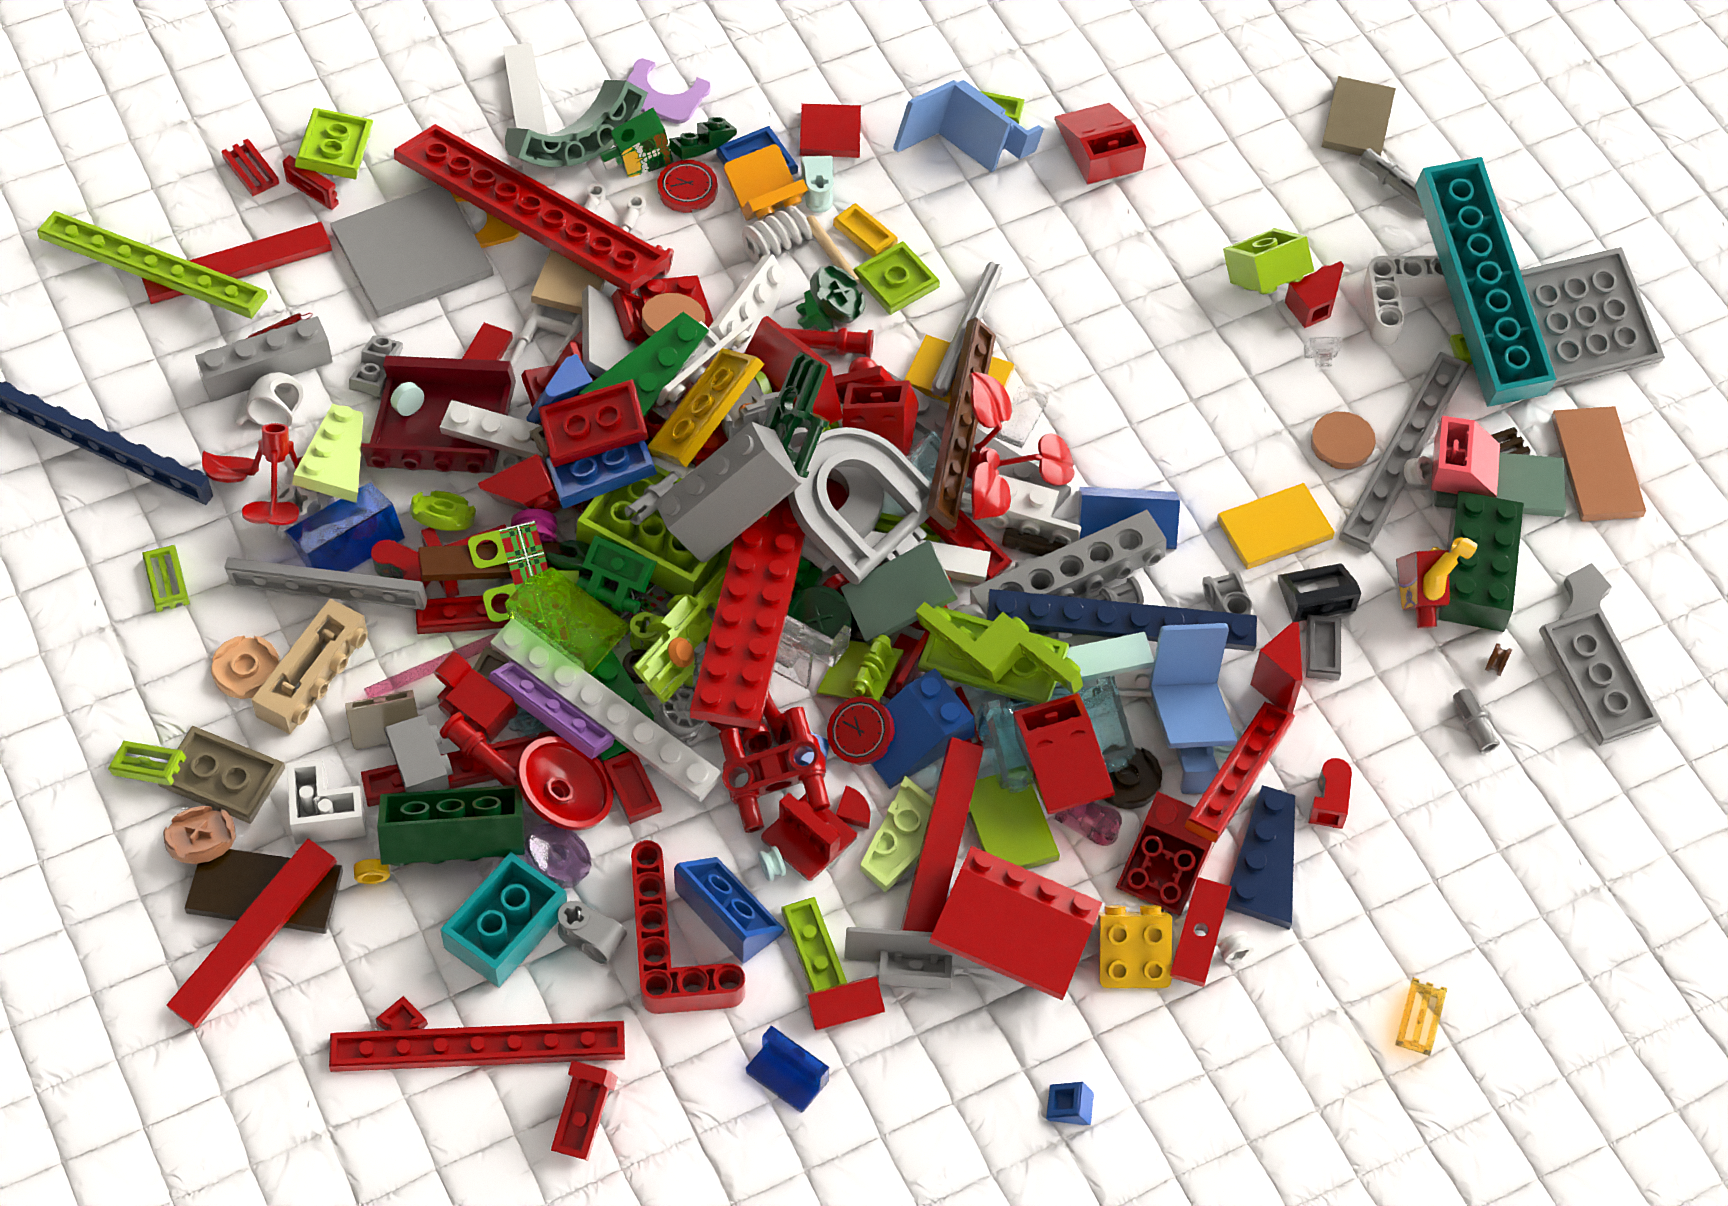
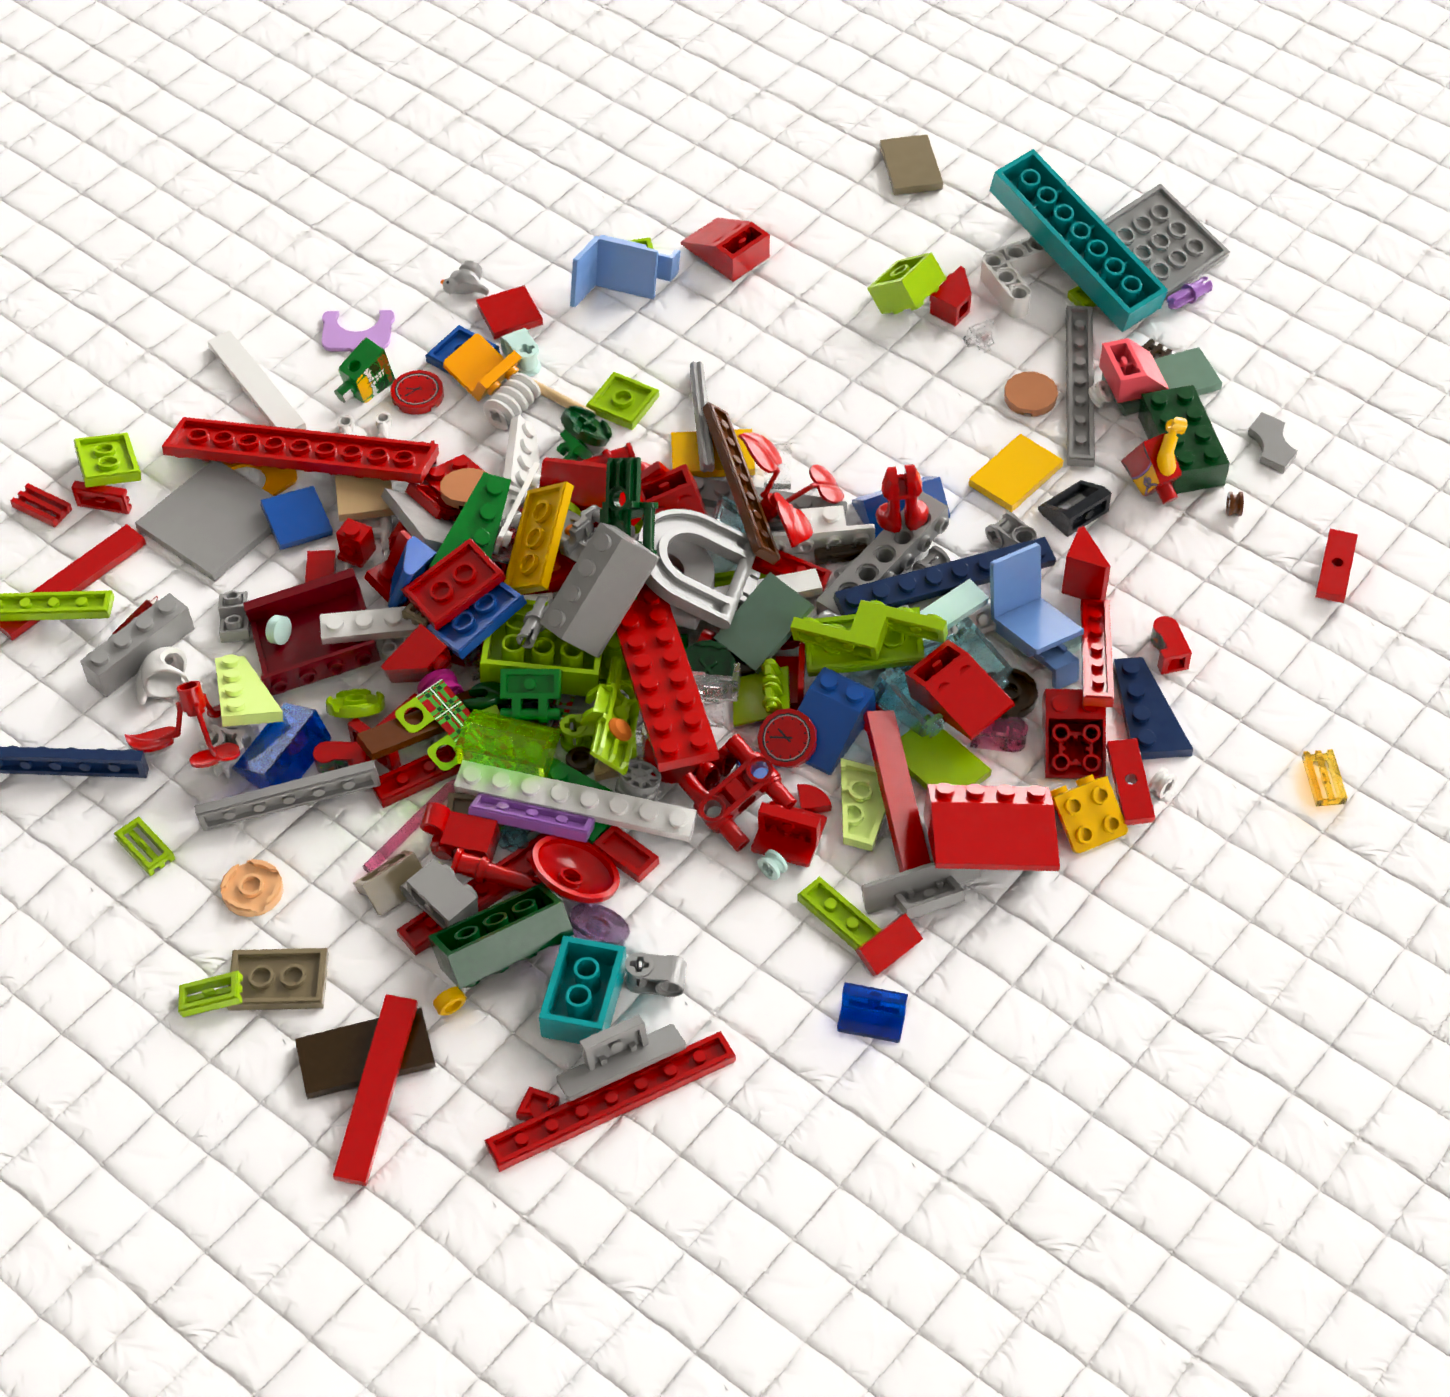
camera: 20 degrees left, 5 degrees down
nougat tile [163,806,236,864] -> none
tan brick [251,598,368,734] -> none
white brick [287,759,367,845] -> none
sand green brick [505,80,648,167] -> none
red bracket [551,1060,618,1161] -> none
red beam [631,840,746,1014] -> none
dark green slope [669,117,737,160] -> none
blue slope [674,857,786,964] -> none
yellow tile [833,203,898,258] -> none
blue slope [1046,1081,1094,1125] -> none
flat silver tile [1306,615,1341,680] -> none
light grey pin [1358,148,1423,210] -> none
light grey axle [1453,688,1500,754] -> none
light grey tile [1539,606,1662,746] -> none
nougat tile [1551,406,1647,522] -> none
none -> blue tile [261,485,333,550]
none -> red brick [336,518,376,569]
none -> light grey animal [440,260,490,296]
none -> light grey bracket [556,1014,686,1101]
none -> red piece [876,464,929,533]
none -> medium lavender axle [1166,276,1213,309]
none -> red tile [1315,528,1358,603]

